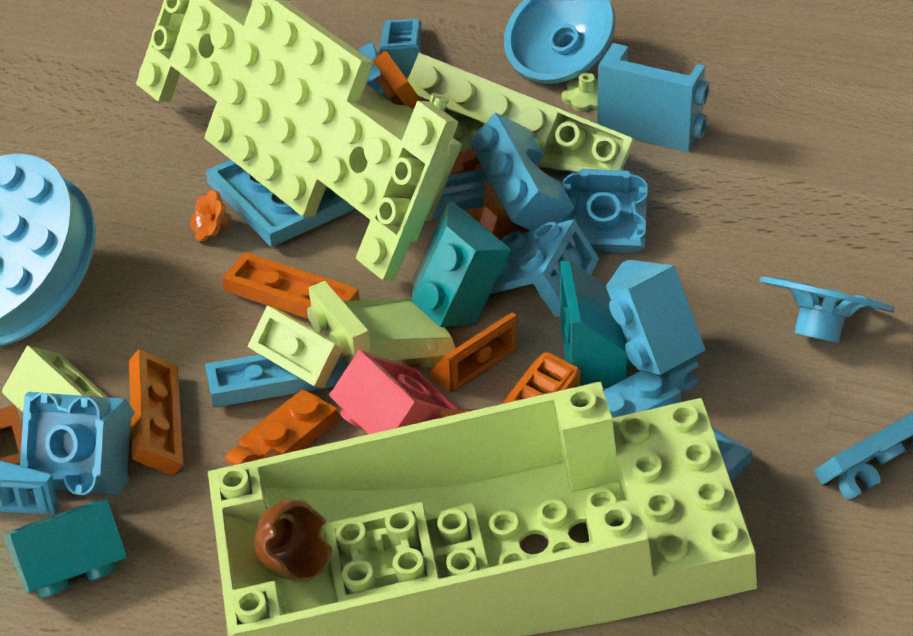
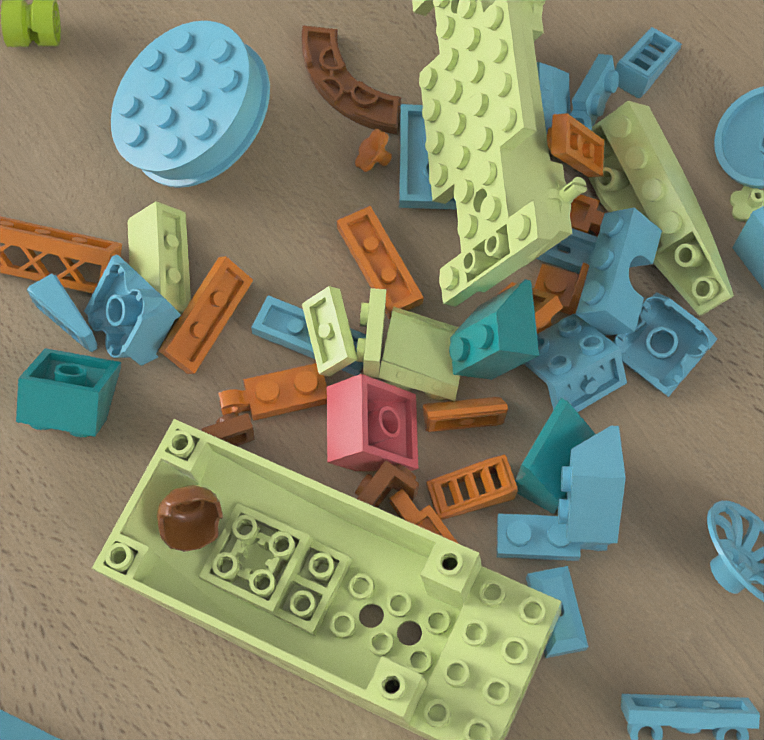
camera: 30 degrees right, 25 degrees up
none -> dark orange tile [302,25,401,135]

